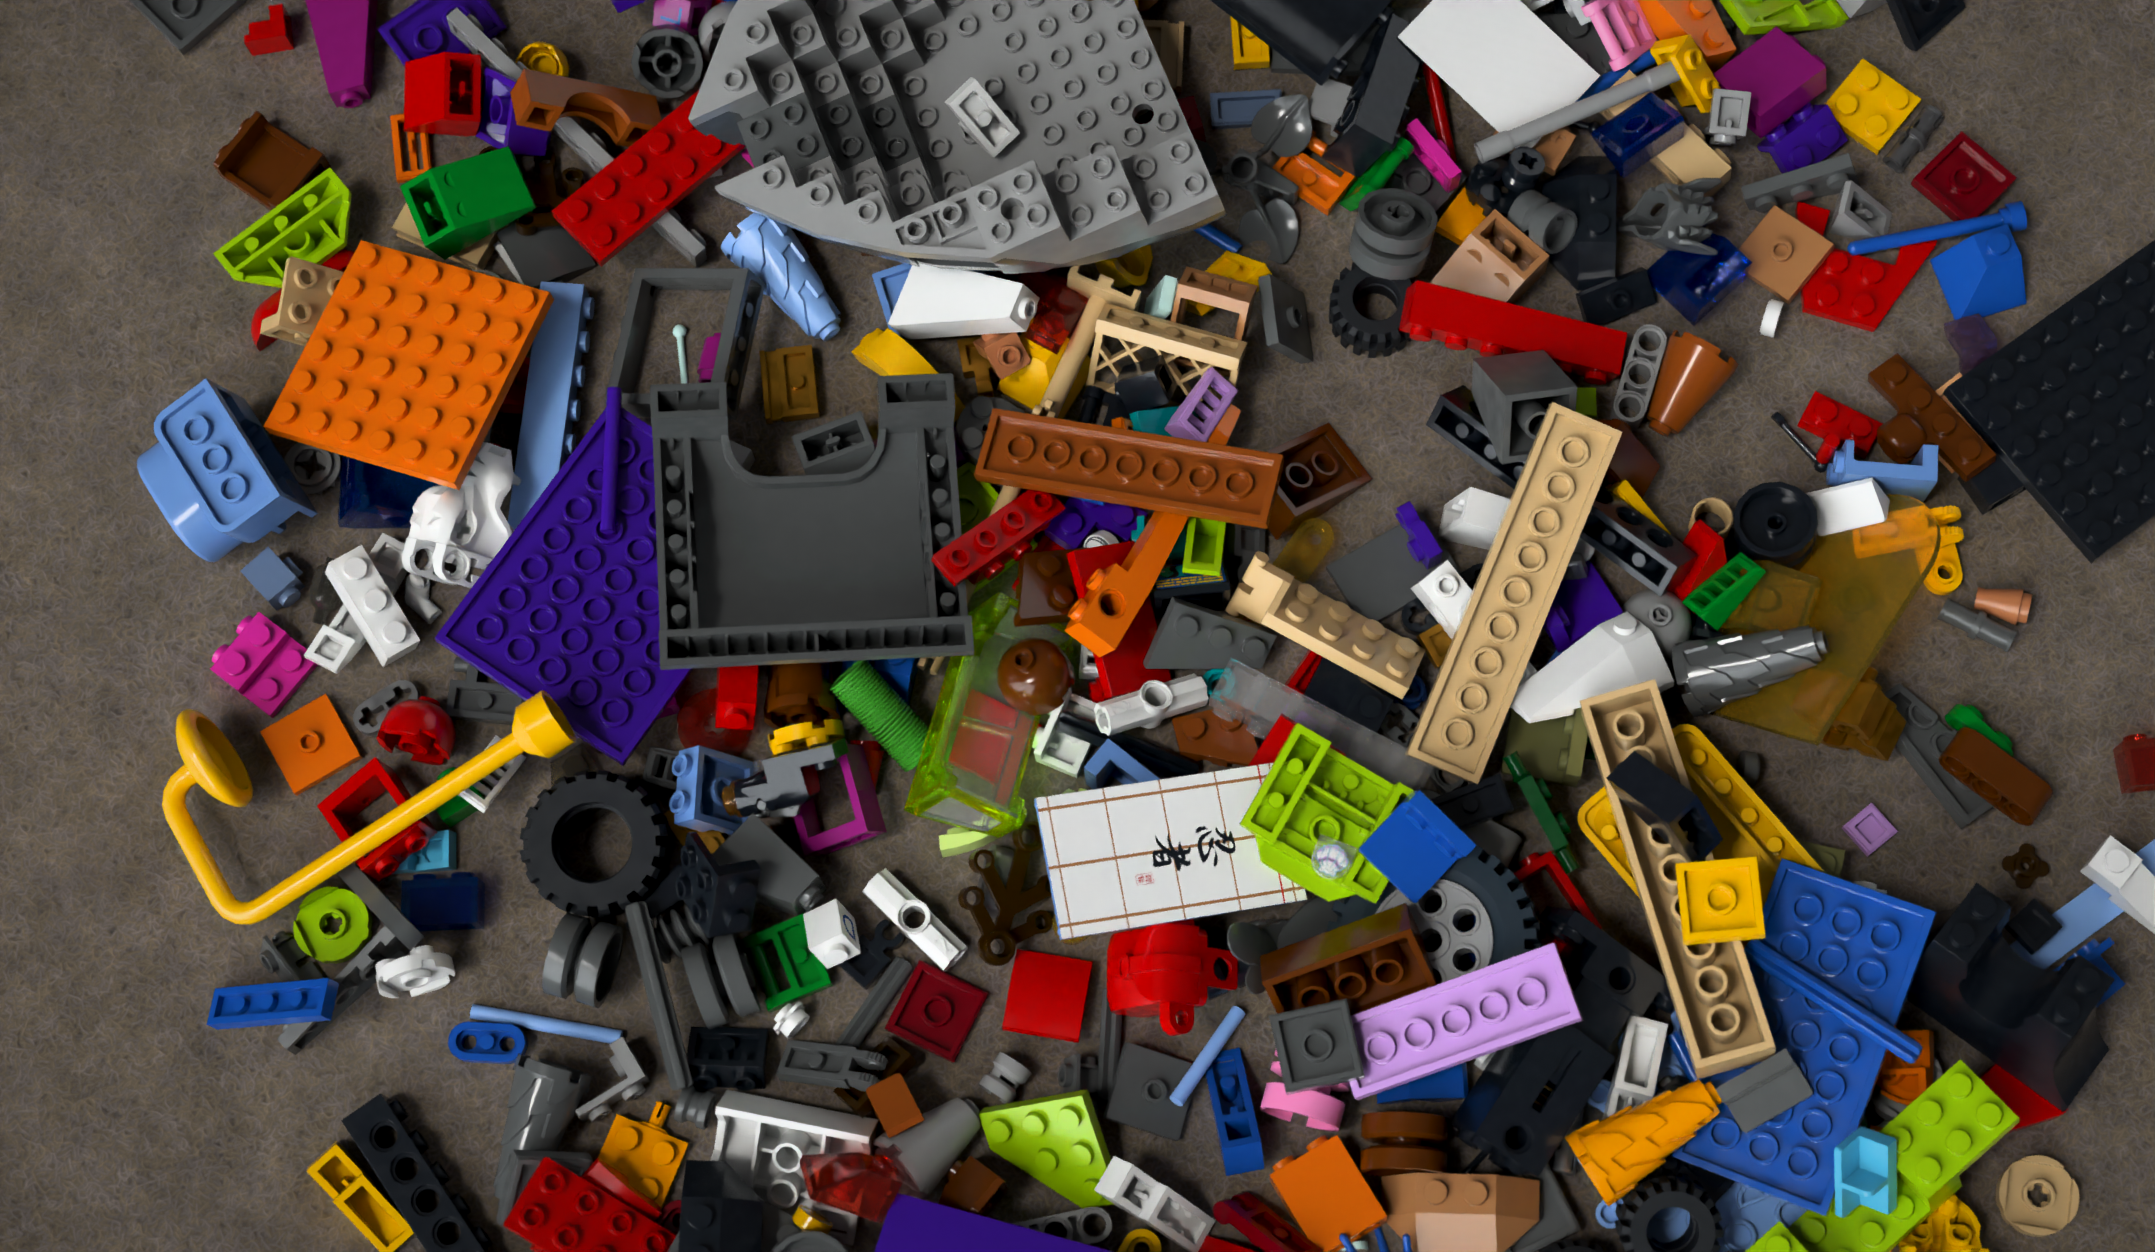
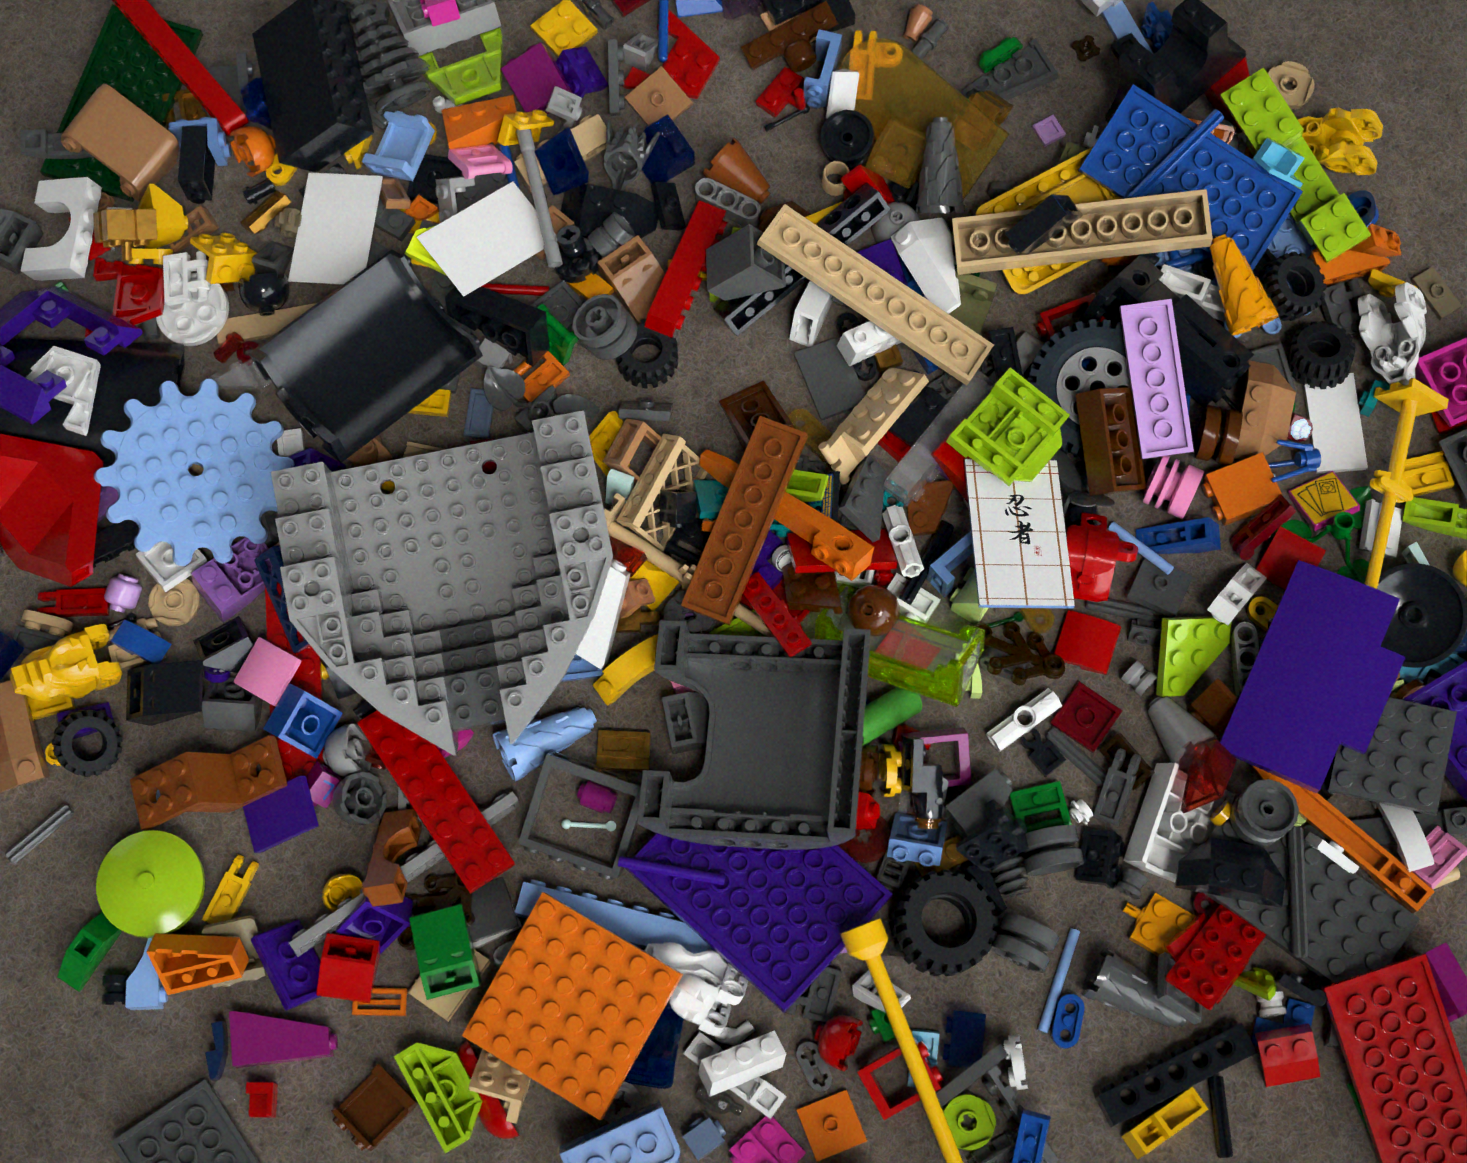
camera: 85 degrees left, 0 degrees up
light grey bracket [575,1037,651,1123] -> none
dark grey axle [625,901,693,1090] -> none
white brick [803,899,861,969] -> none
dark orange slope [866,1073,924,1138] -> none
white slope [945,77,1020,158] -> none
lavender slope [1165,367,1239,442] -> none
dark grey plate [1269,999,1365,1095] -> none
clear tile [1311,834,1358,880] -> none
blue bracket [1359,790,1477,903] -> none
dark purple plate [1395,501,1443,570] -> none
dark pink plate [1405,118,1462,193] -> none
dark green plate [1503,751,1580,874] -> none
yellow plate [1675,856,1765,945] -> none
green slope [1682,552,1766,631] -> none
dark grey panel [1715,1048,1814,1133] -> none
white tile [1760,299,1784,338] -> none
reddish brown beam [1939,727,2053,826] -> none

